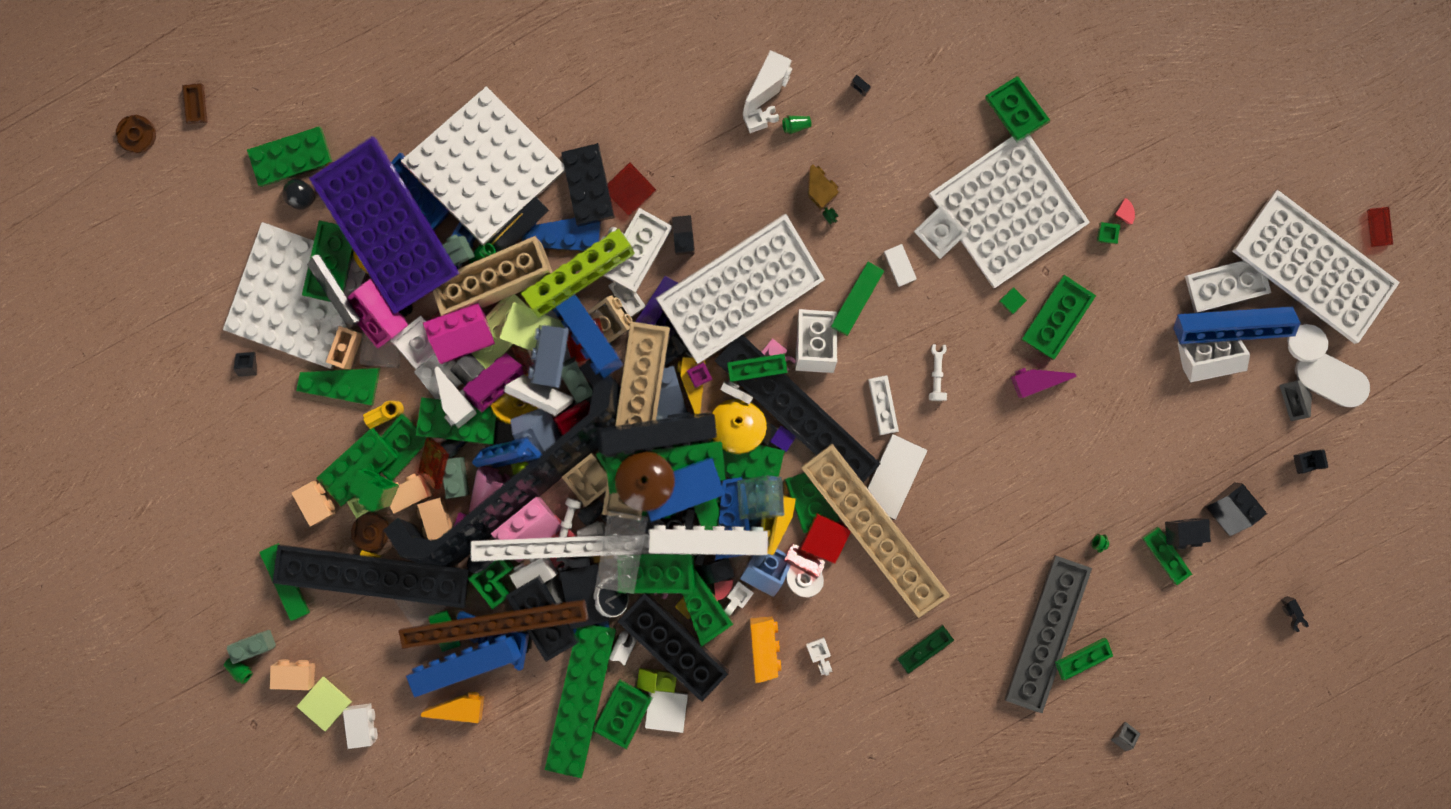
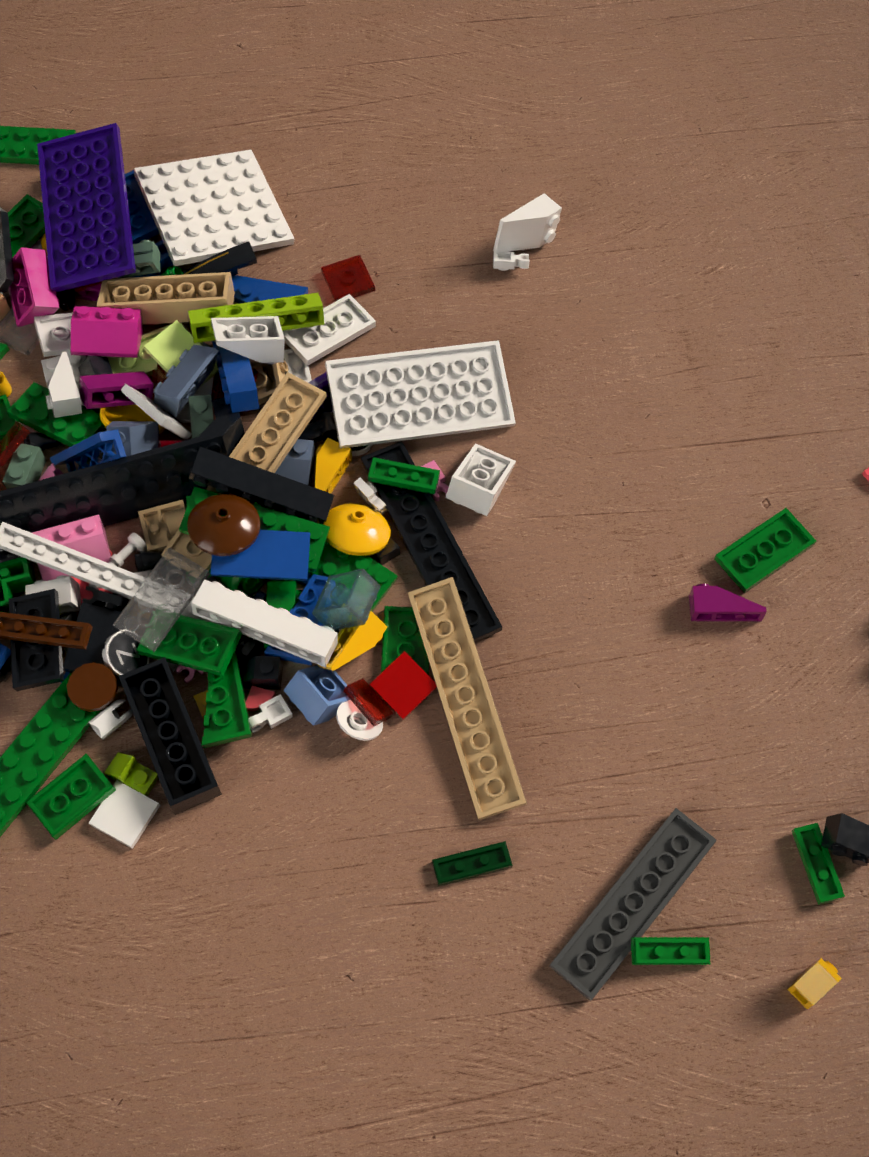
camera: 20 degrees right, 25 degrees down
black hair [282,179,315,210] -> none
black plate [561,143,615,227] -> none
black slope [672,215,695,255] -> none
magenta tile [687,362,713,388] -> none
light orange slope [750,616,782,683] -> none
dark purple tile [770,426,796,452] -> none
green cone [782,115,812,135] -> none
white plate [806,637,832,676] -> none
pearl gold slope [808,164,839,210] -> none
dark green plate [822,206,839,225] -> none
green tile [831,261,884,336] -> none
black tile [851,75,871,96] -> none
white tile [867,434,928,520] -> none
white tile [868,375,899,435] -> none
white tile [884,244,917,287] -> none
white tile [914,204,969,259] -> none
white plate [929,135,1090,288] -> none
white piece [929,344,947,401] -> none
green tile [985,76,1050,143] -> none
green tile [999,287,1027,314] -> none
green plate [1092,534,1109,553] -> none
green plate [1097,222,1120,245] -> none
dark grey slope [1111,722,1141,751] -> none
none -> reddish brown tile [67,662,118,712]
none -> white slope [211,316,285,364]
none -> yellow slope [787,958,842,1009]

